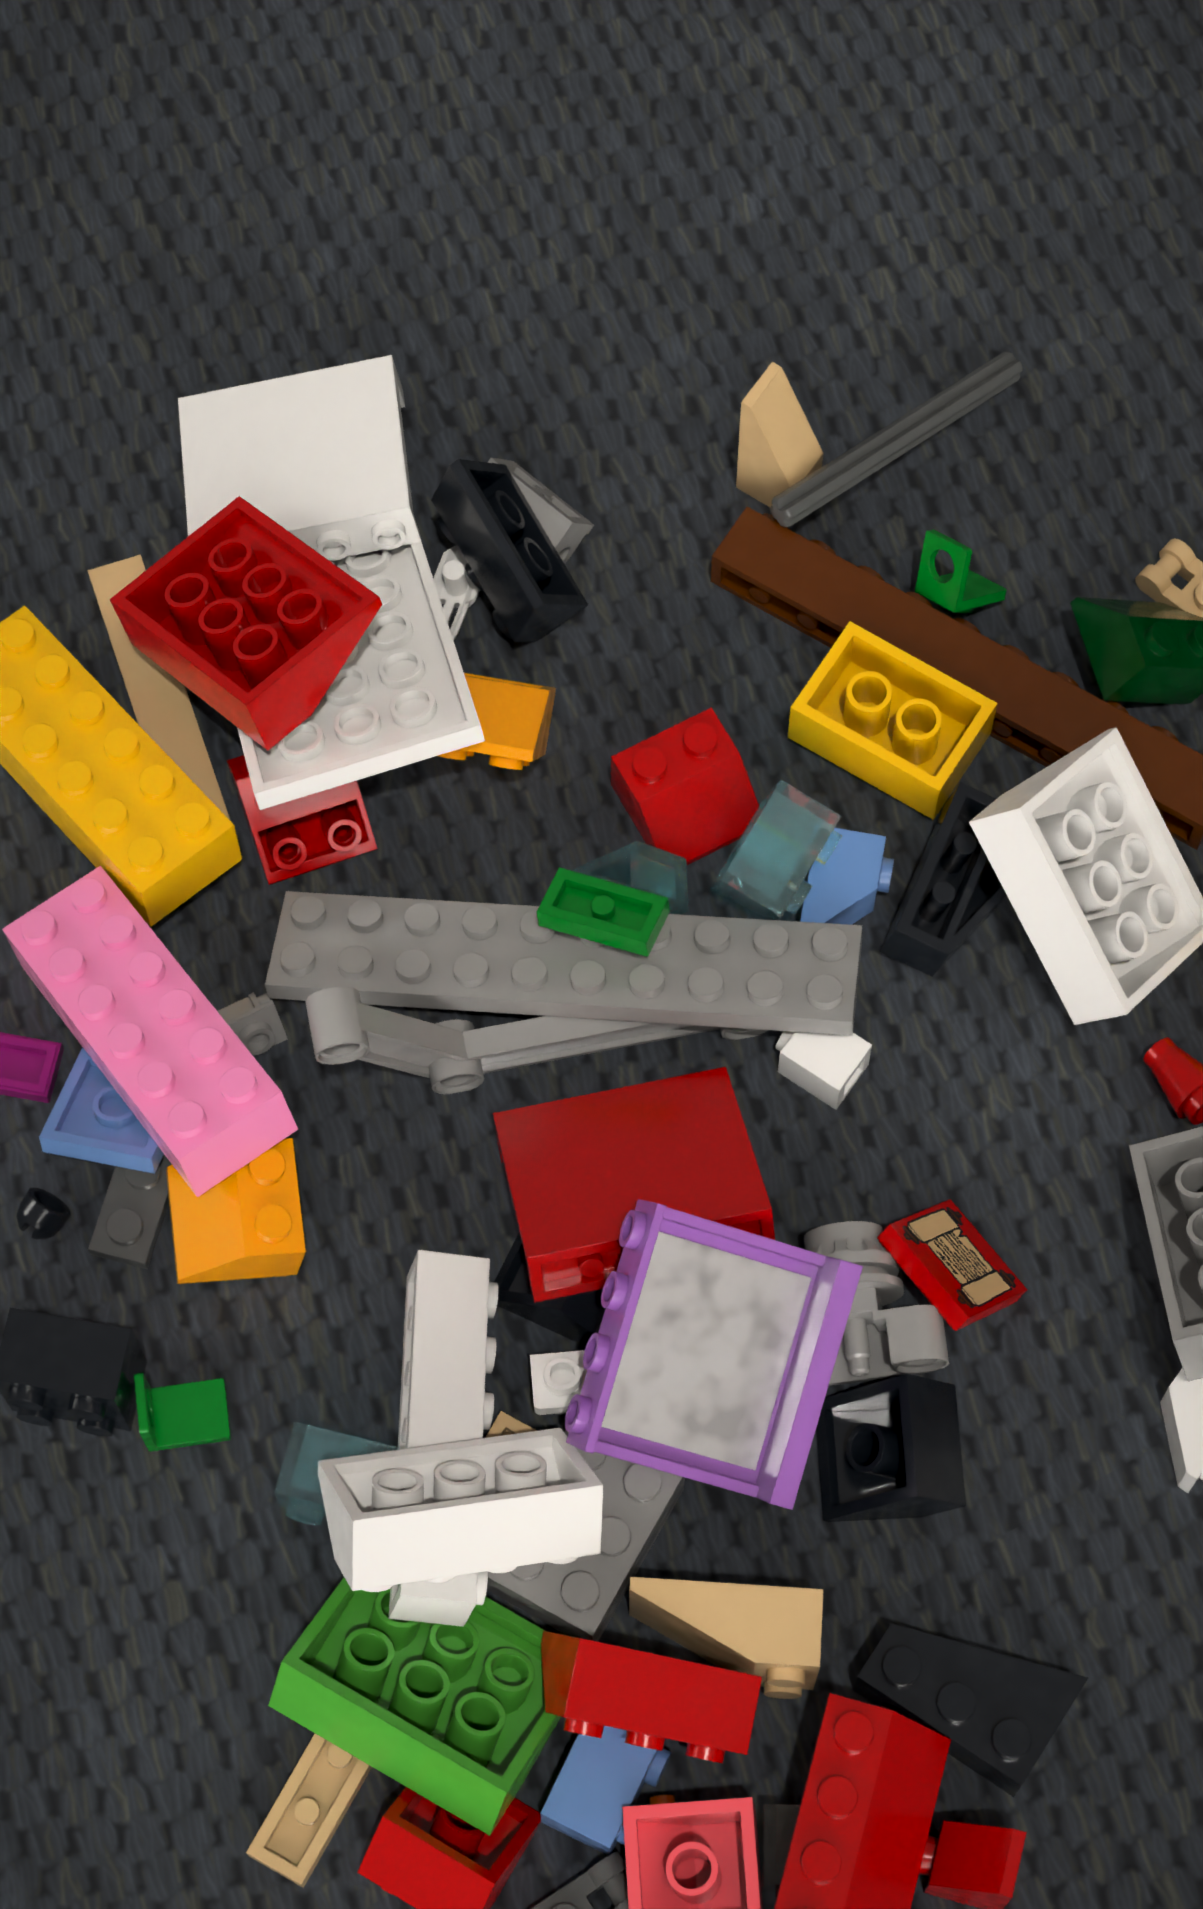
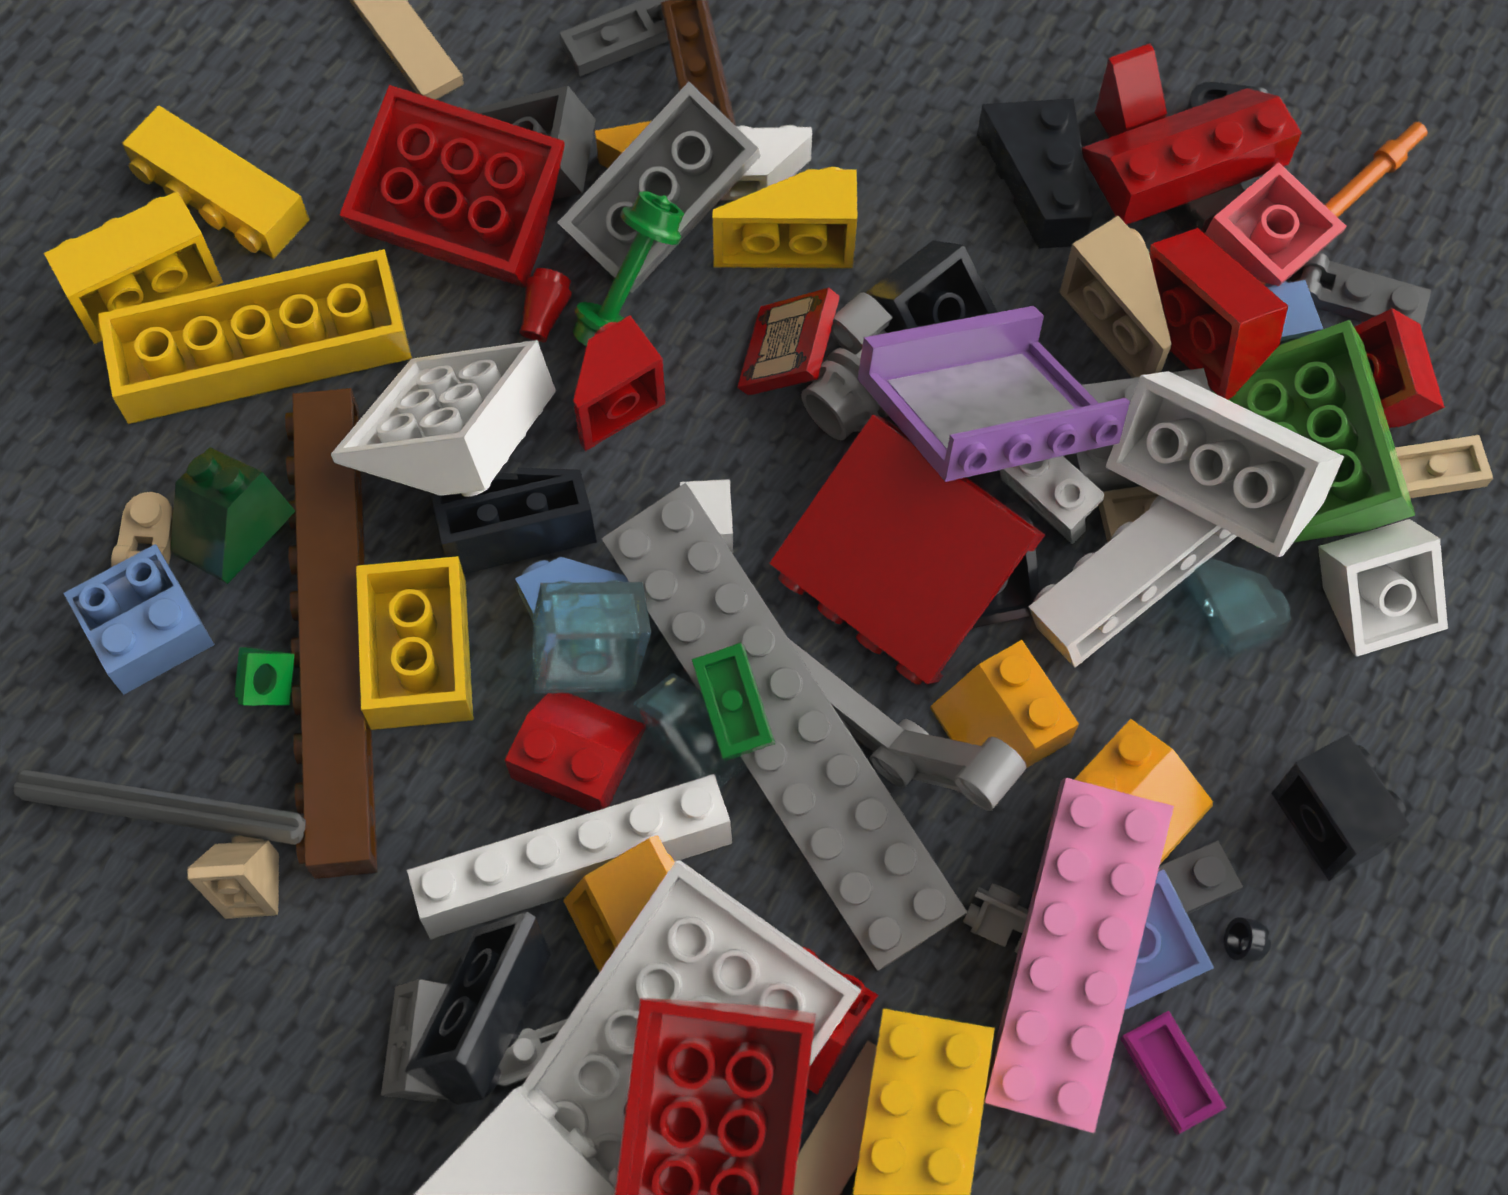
camera: 130 degrees left, 0 degrees up
green bracket [134,1373,231,1452] -> none
none -> medium blue slope [63,544,214,695]
none -> white brick [407,774,732,939]
none -> green piece [573,191,684,346]
none -> red slope [573,315,666,451]
none -> yellow slope [713,167,857,268]
none -> light orange slope [930,640,1079,768]
none -> white slope [1318,519,1448,657]

